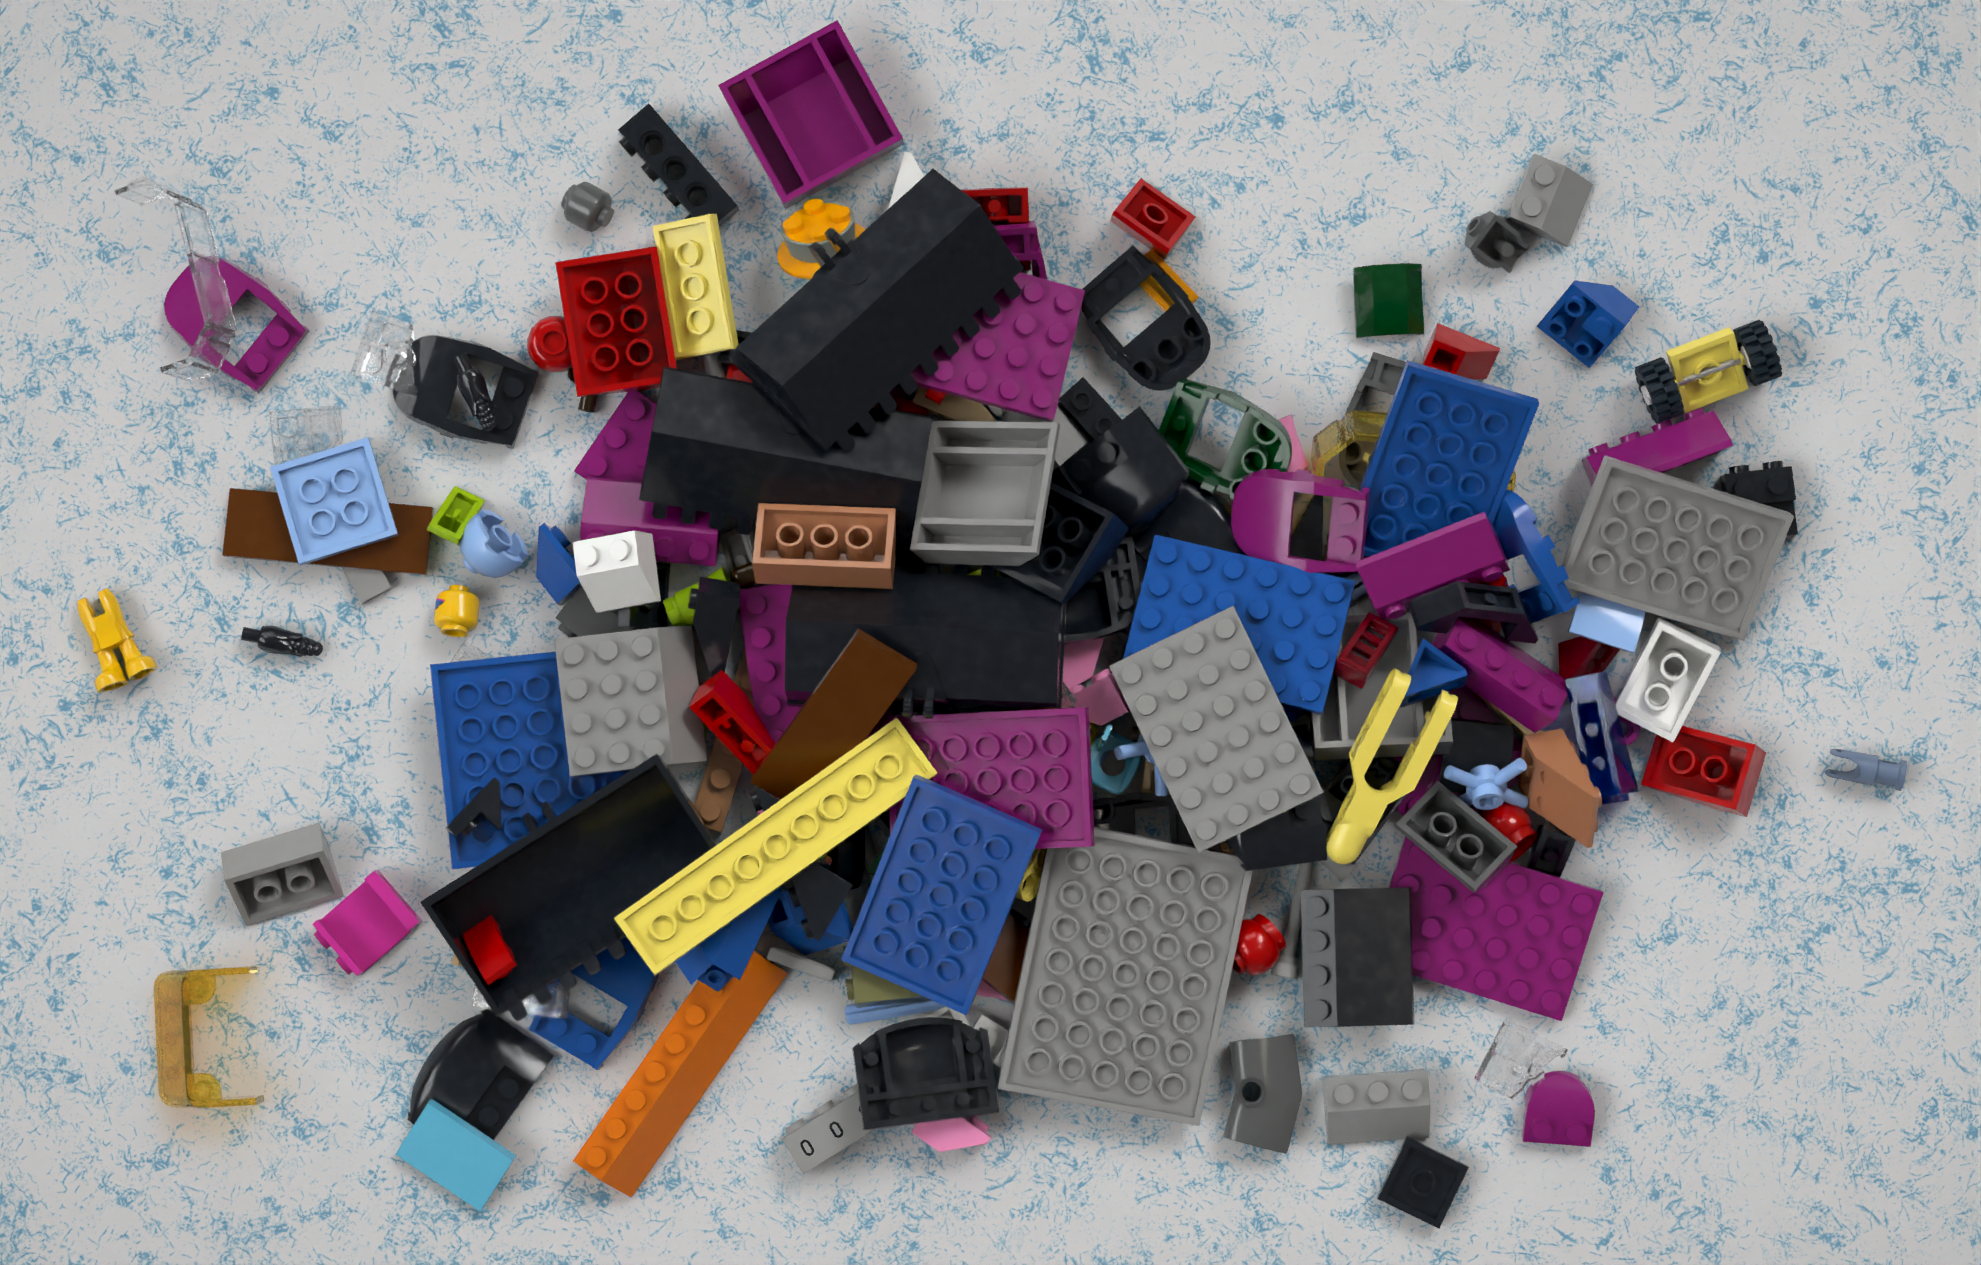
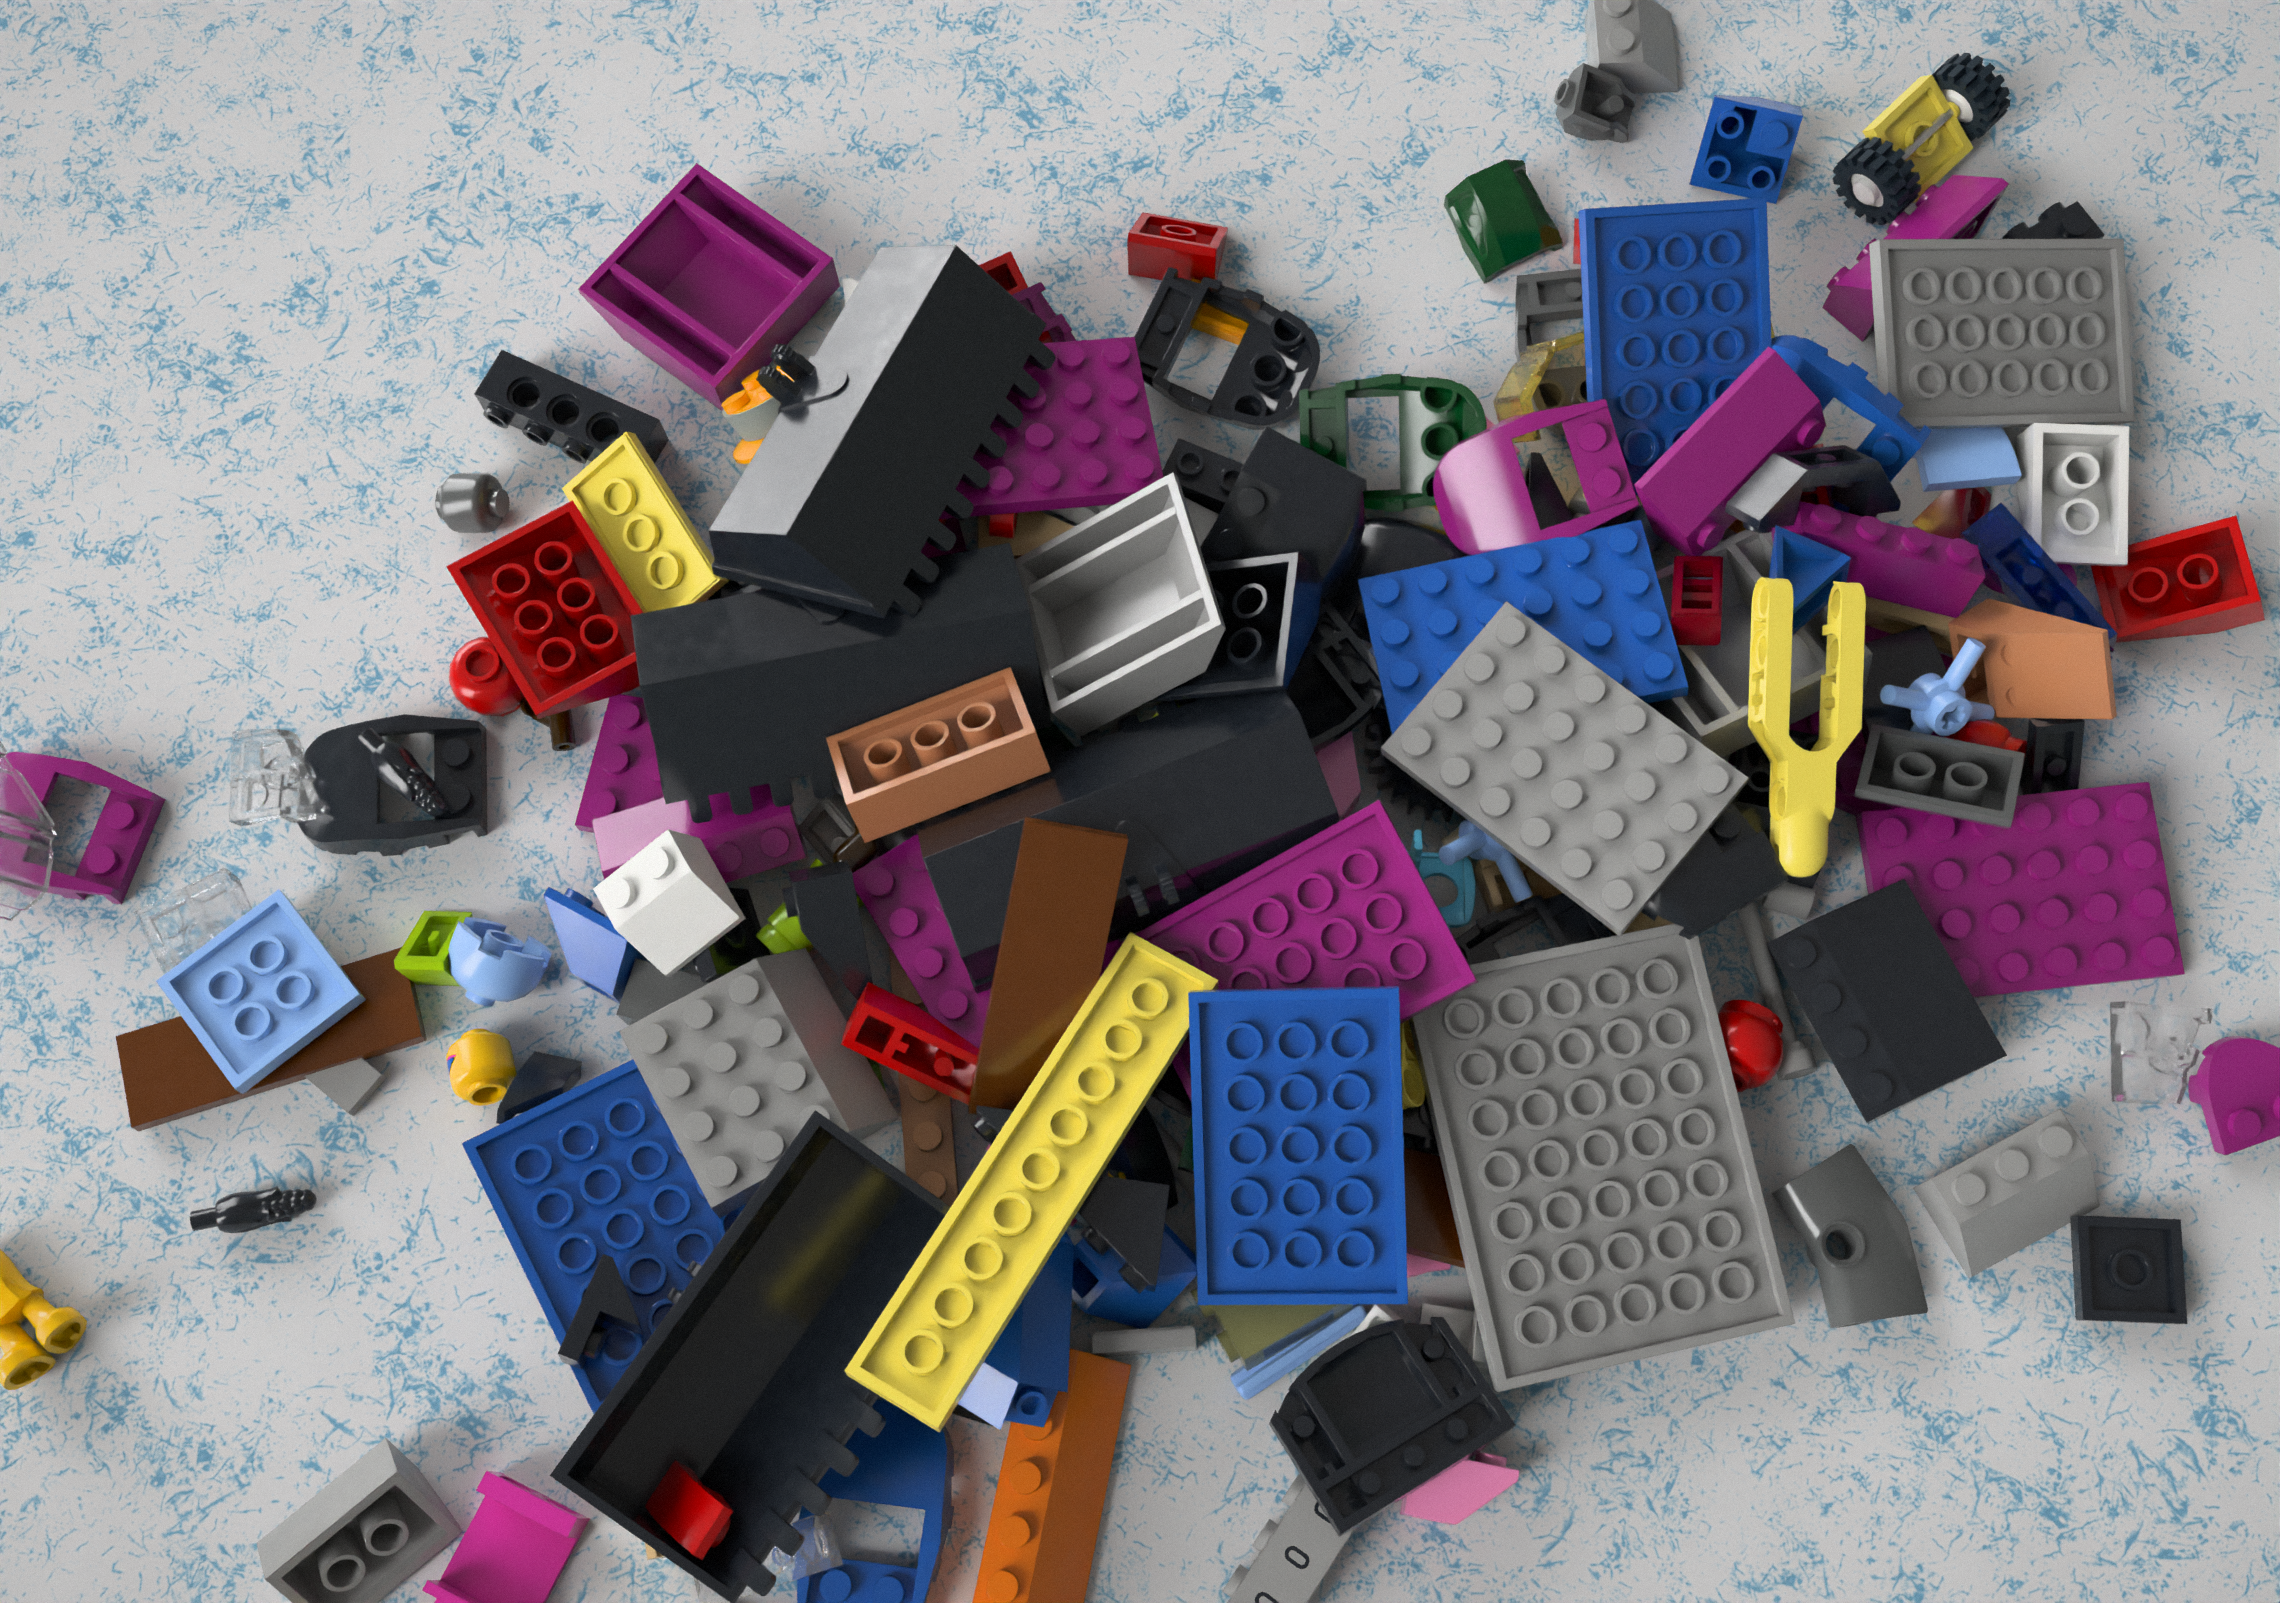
camera: 15 degrees left, 15 degrees down
bright pink slope [1062,668,1130,726] -> none
none -> black slope [496,1051,582,1124]

